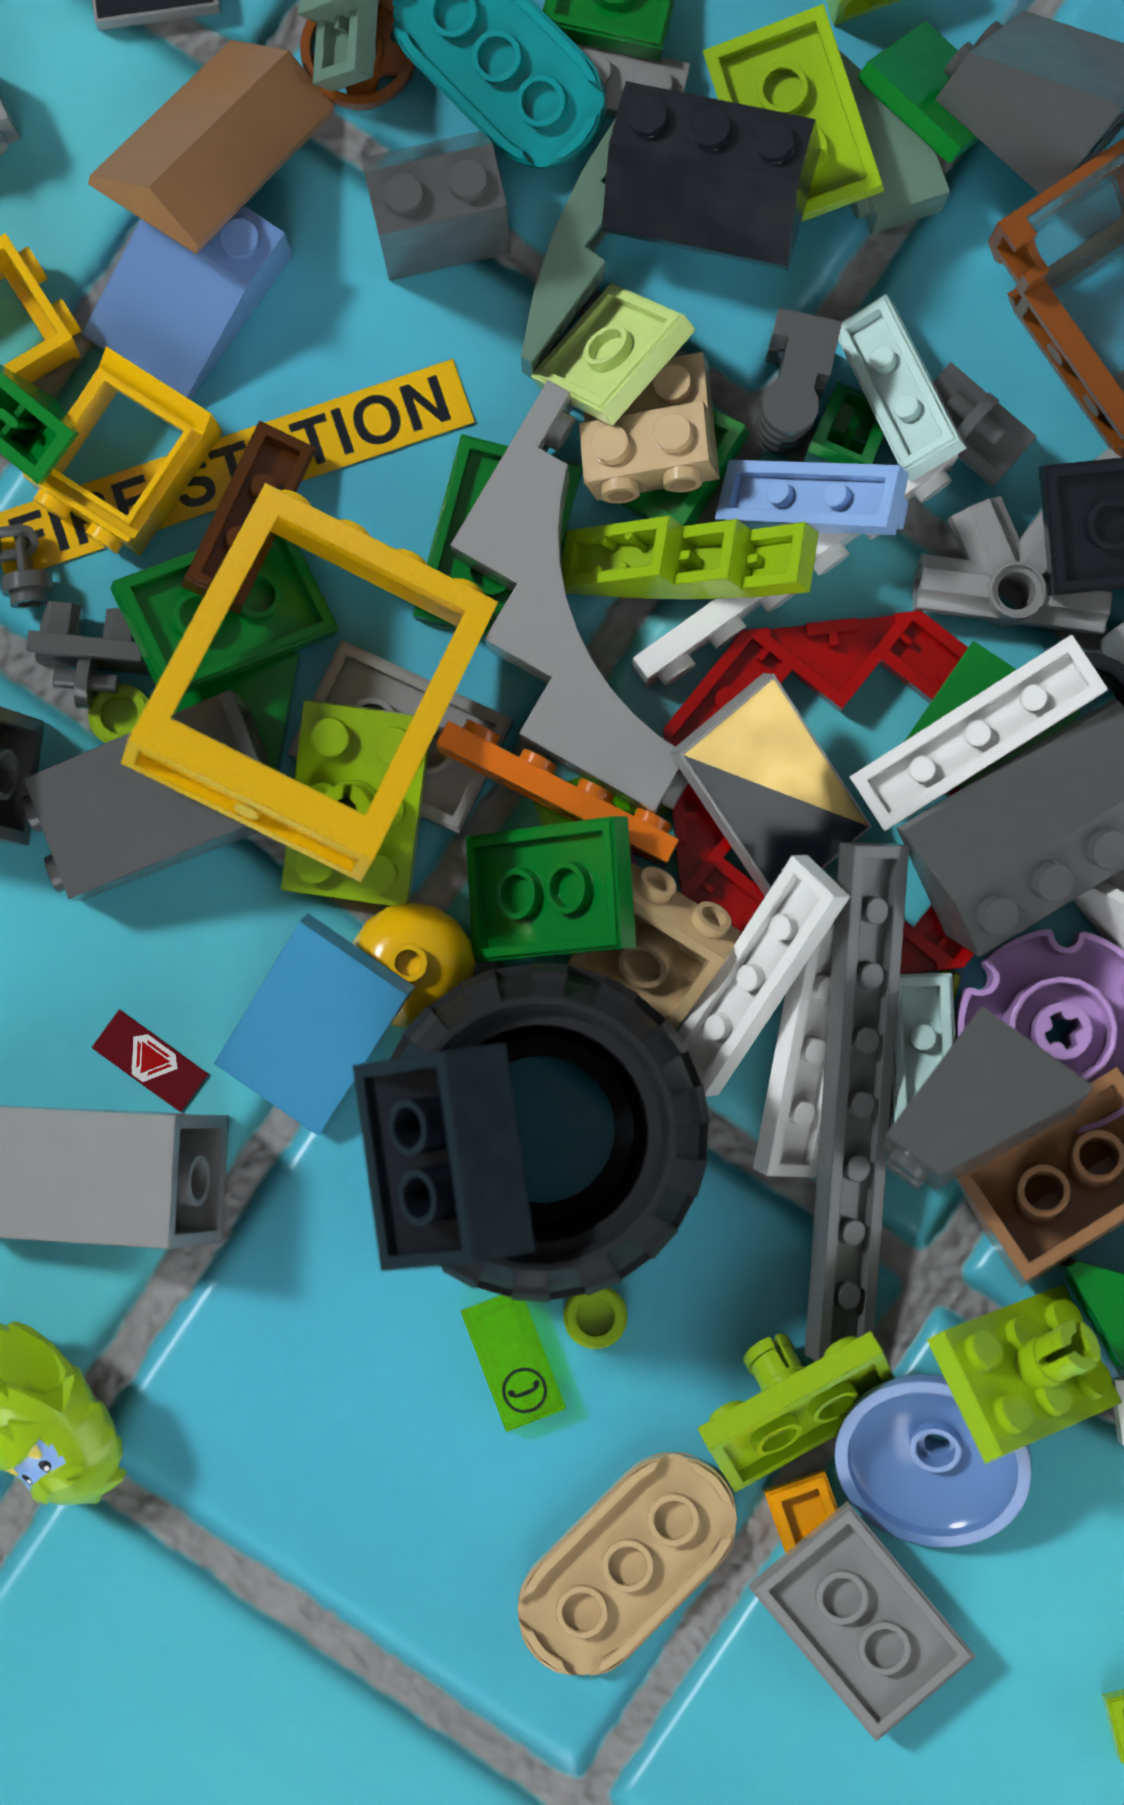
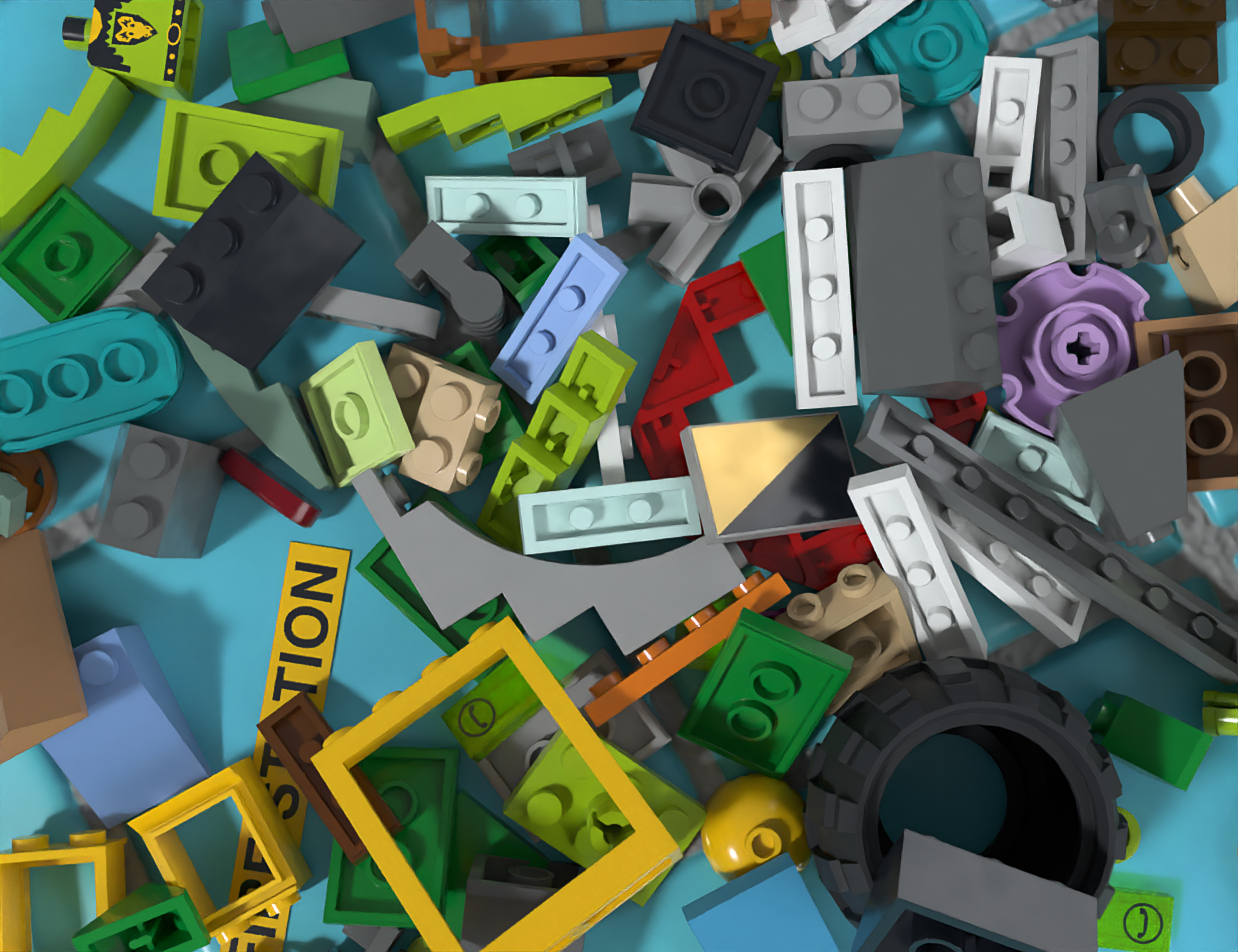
camera: 60 degrees left, 0 degrees up
none -> dark red tile [219,446,323,528]
none -> light grey beam [302,286,441,341]
none -> lime slope [377,77,613,155]
none -> clear neon green tile [440,647,565,763]
none -> light aqua plate [517,476,702,555]
none -> green slope [1085,690,1214,792]

